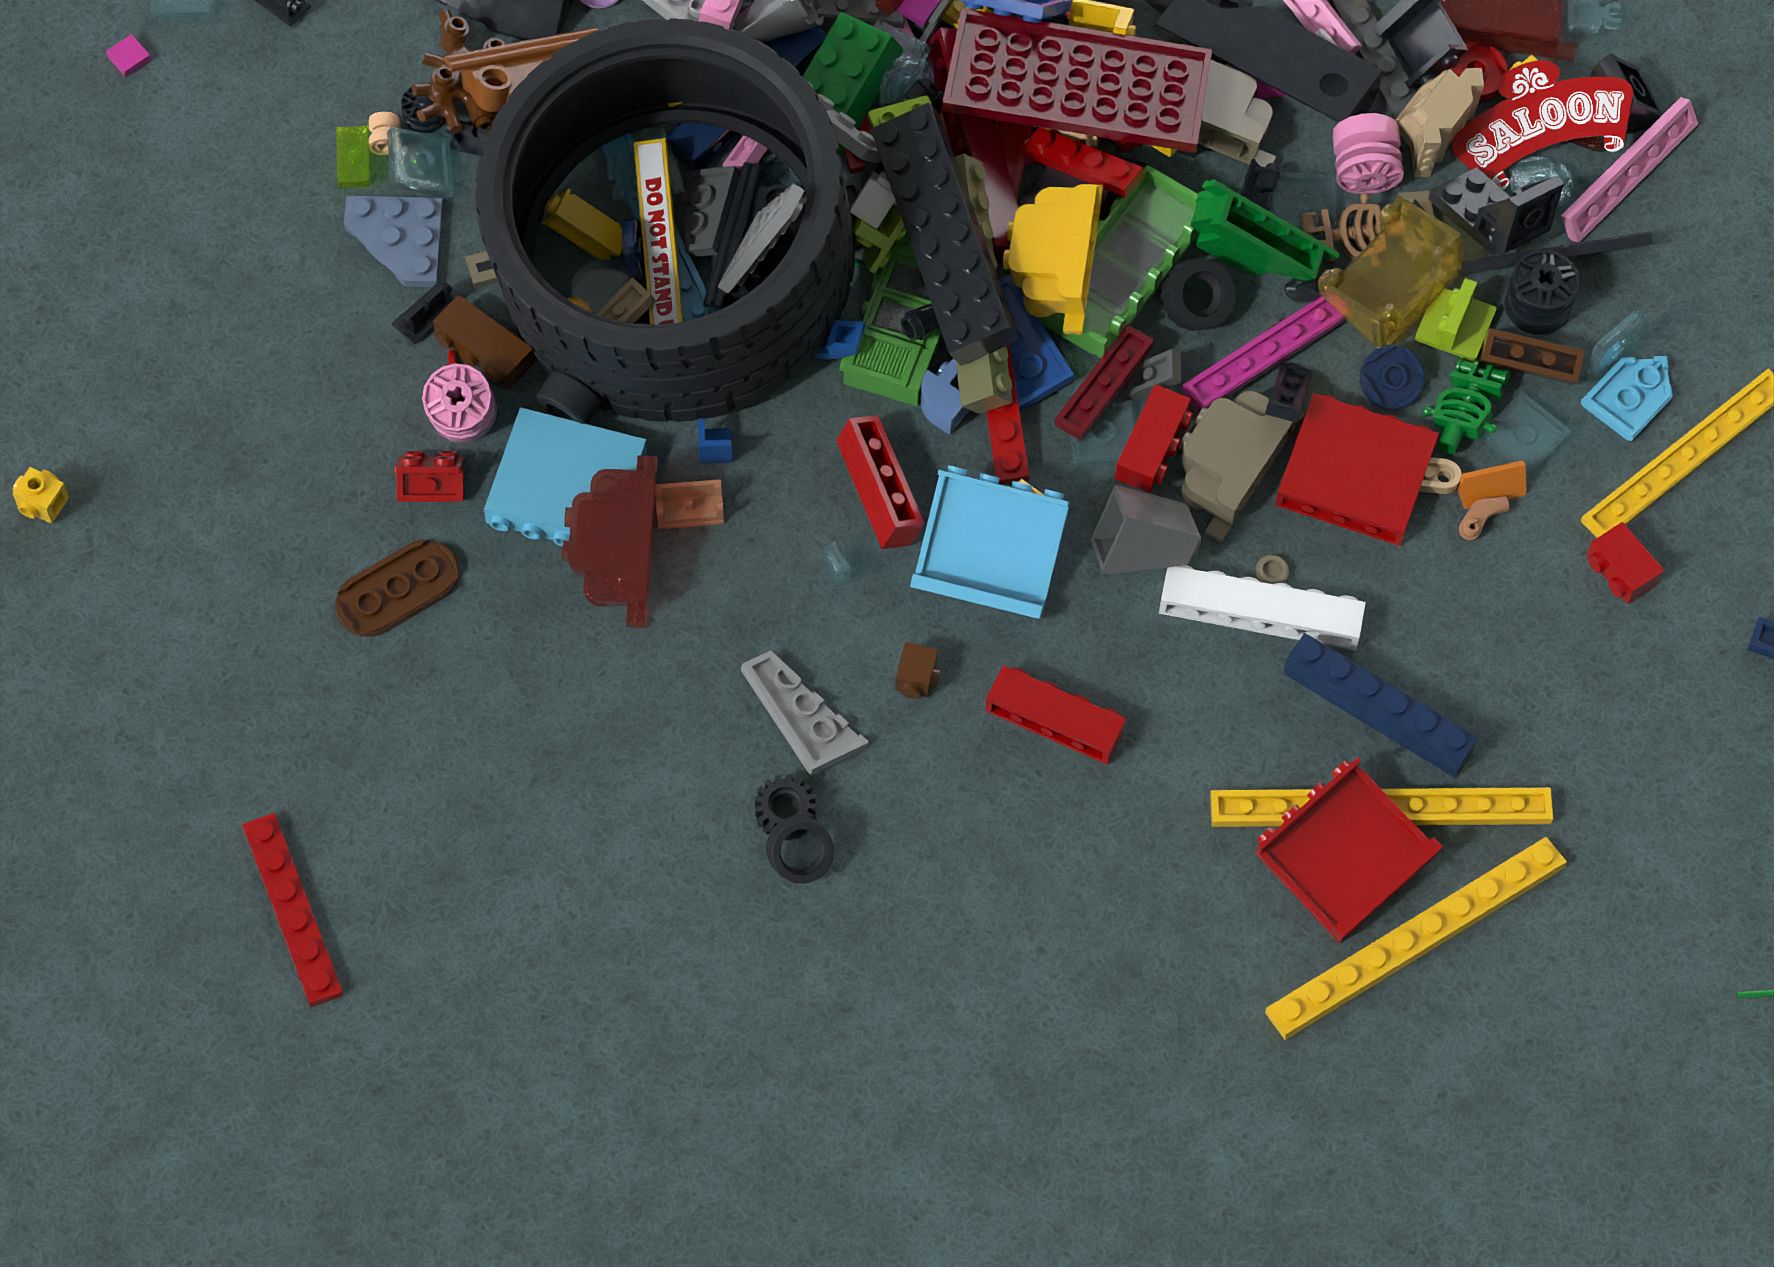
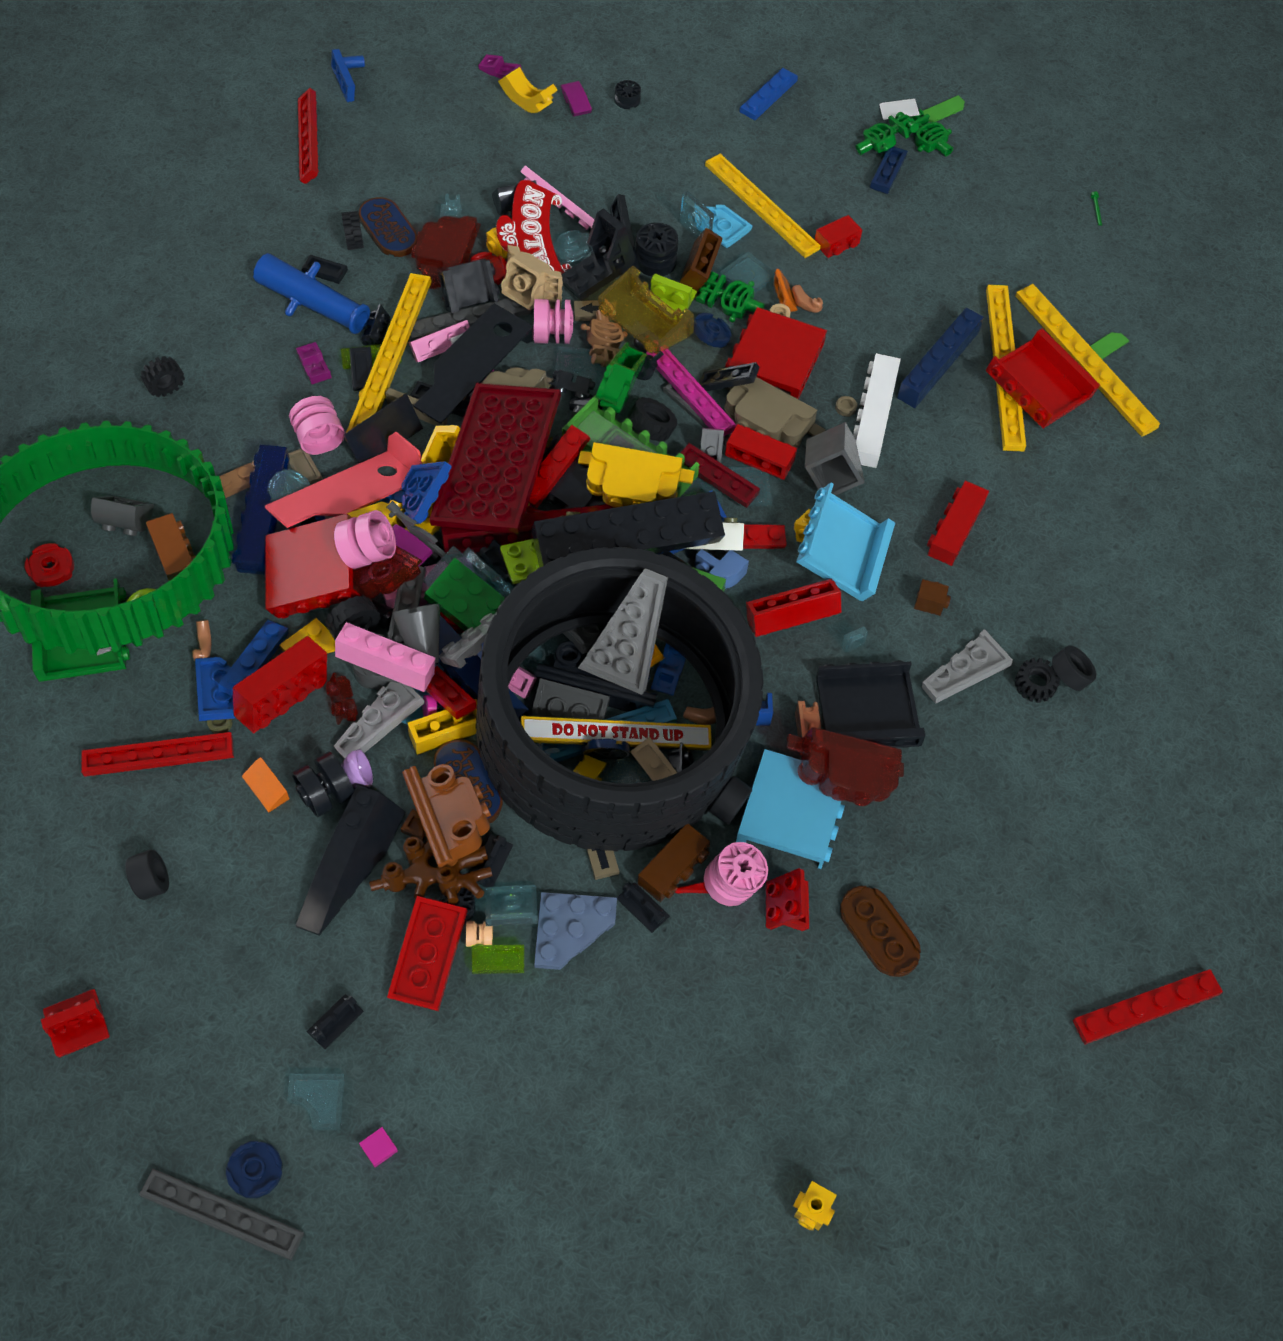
camera: 90 degrees left, 5 degrees down
none -> red plate [387,896,468,1012]
none -> black panel [816,660,926,752]
none -> bright green piece [1090,332,1130,359]

